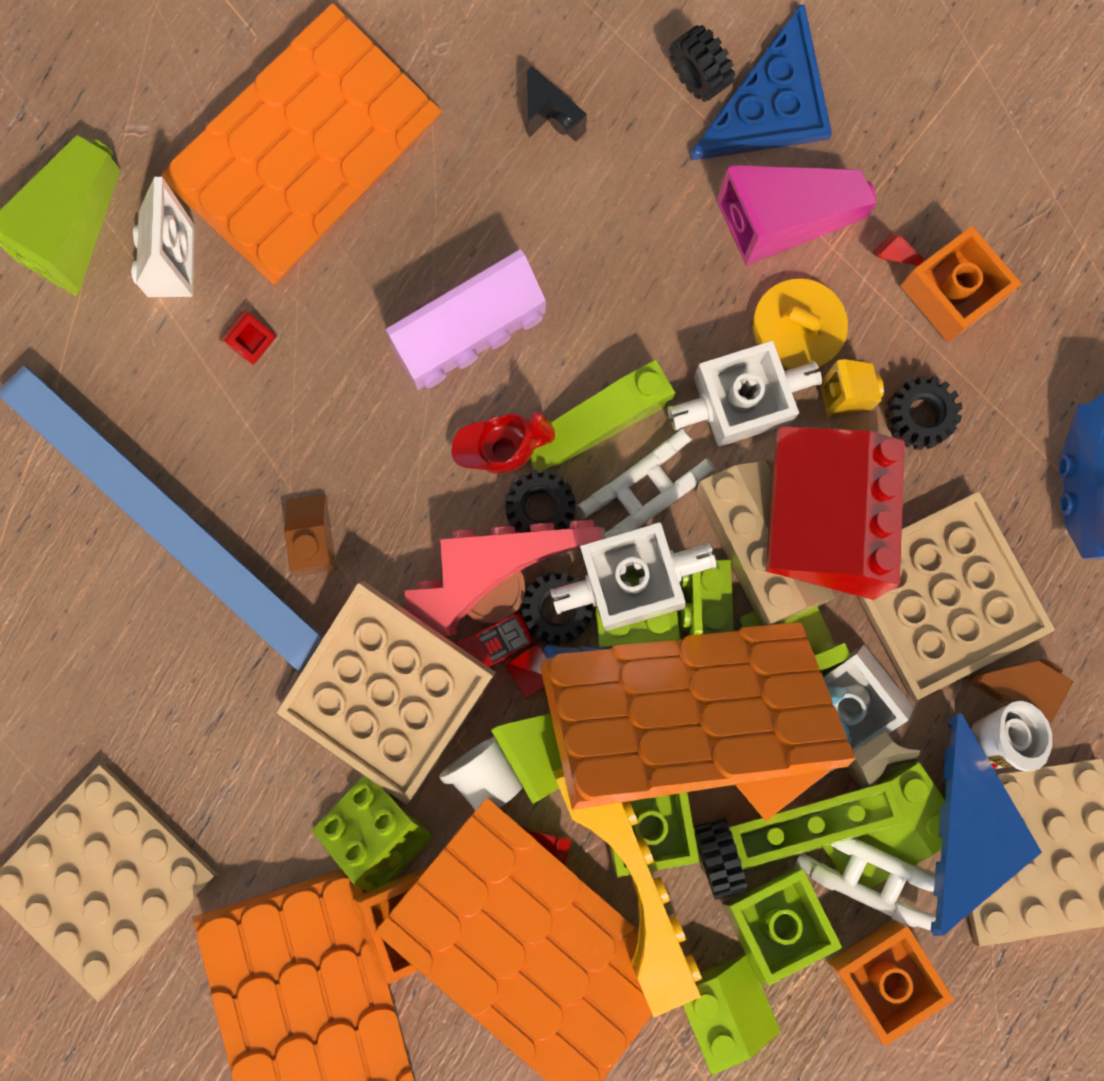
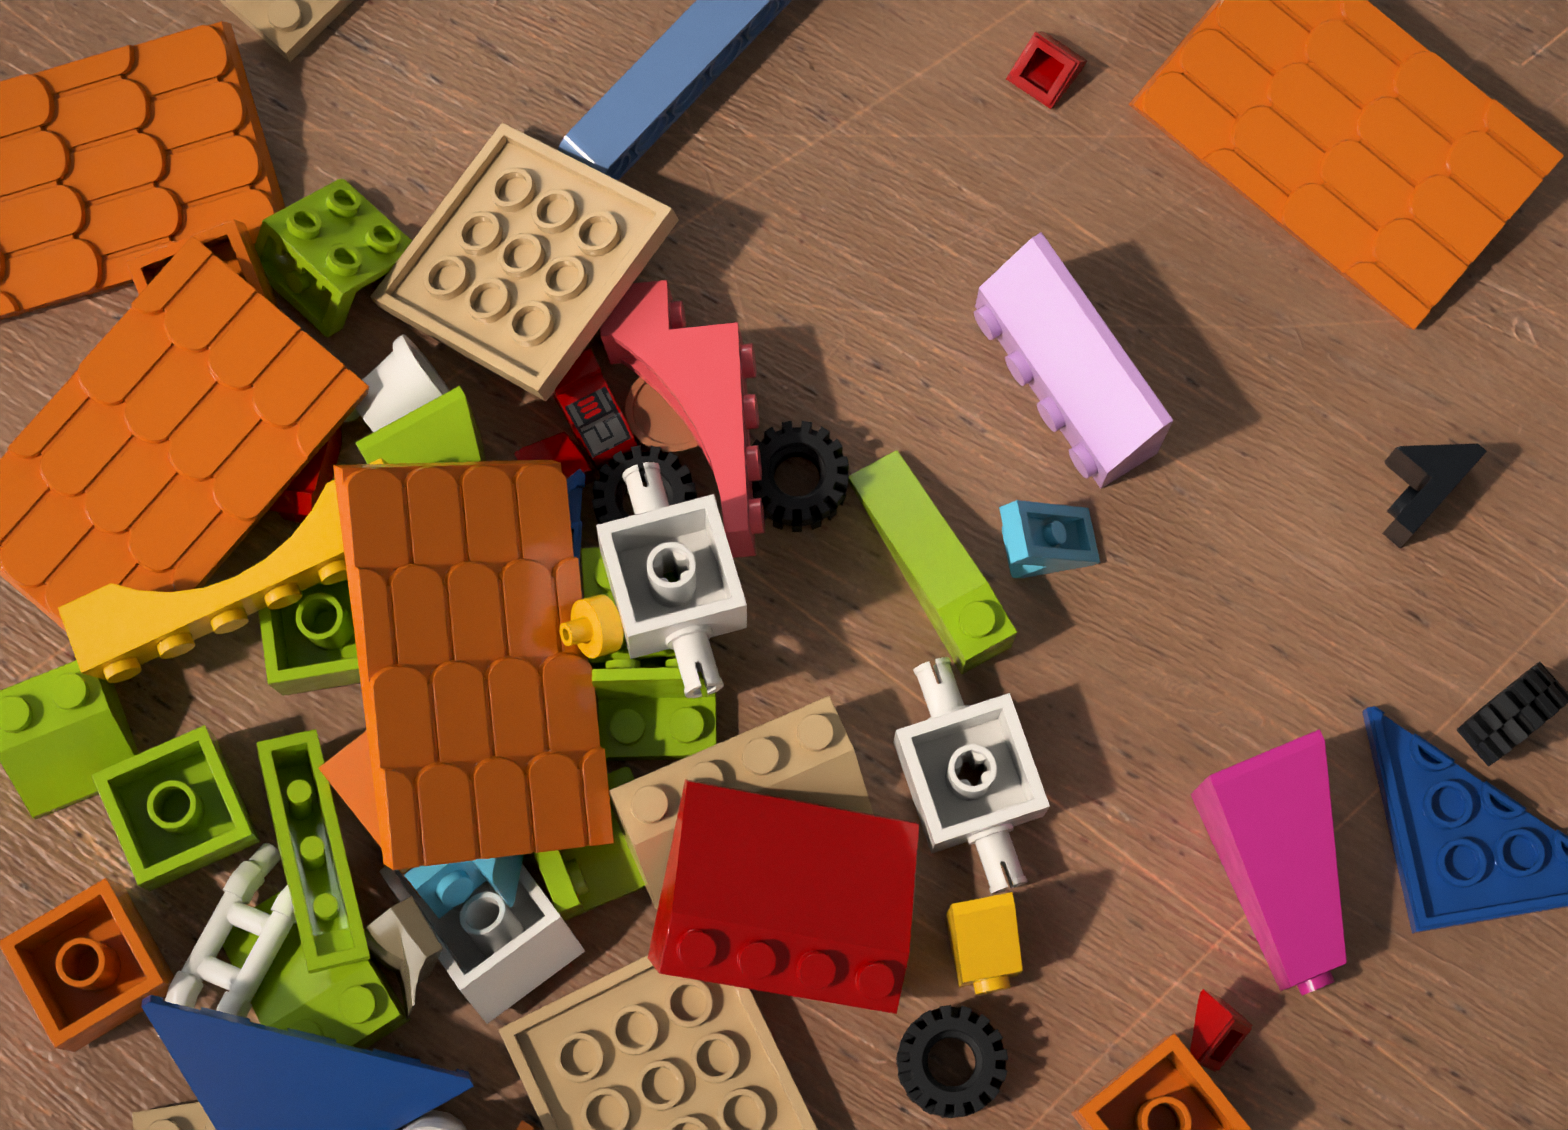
camera: 95 degrees right, 5 degrees down
dark orange slope [284,494,337,576] -> none
red hair [451,411,555,474] -> none
white piece [575,428,716,538] -> none
black tyre [693,818,747,900] -> none
yellow shield [753,279,848,370] -> none
none -> yellow tile [559,594,623,659]
none -> medium azure slope [999,500,1100,578]

